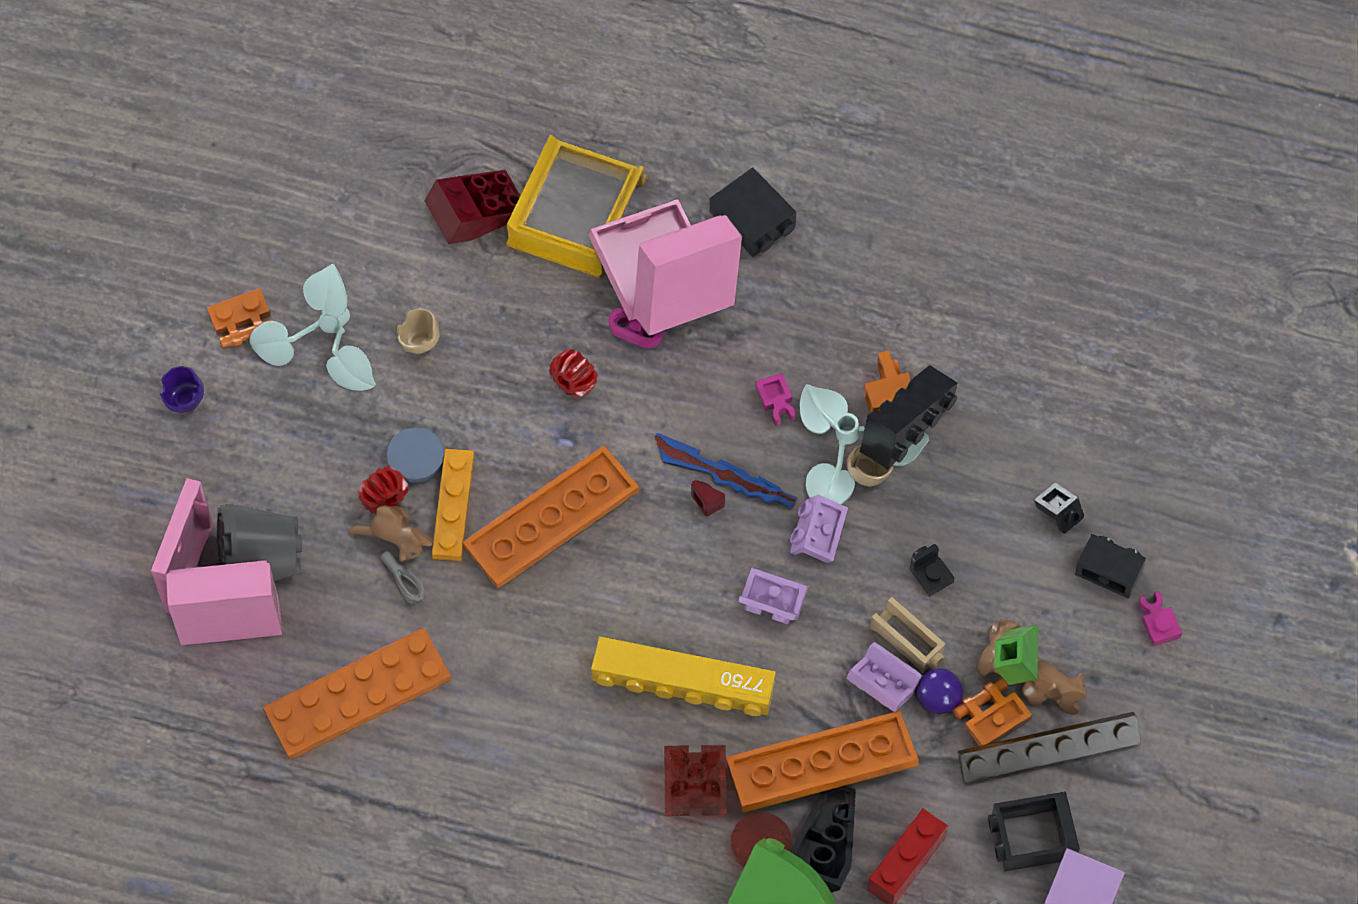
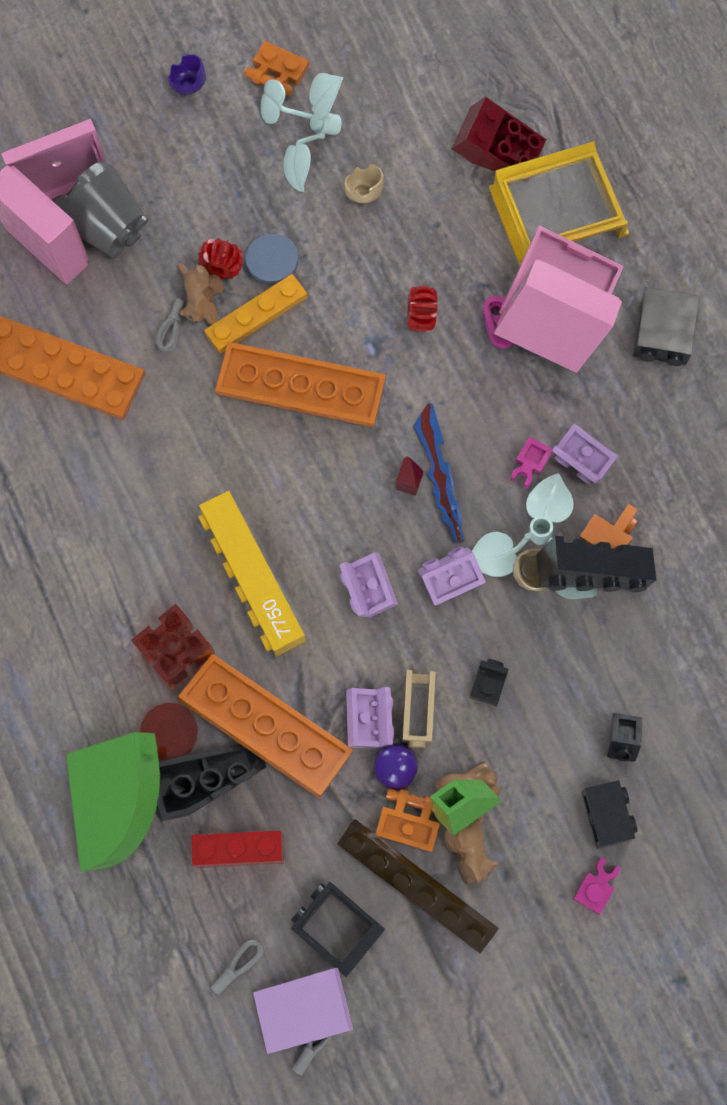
camera: 50 degrees right, 10 degrees up
none -> lavender bracket [552,424,619,484]

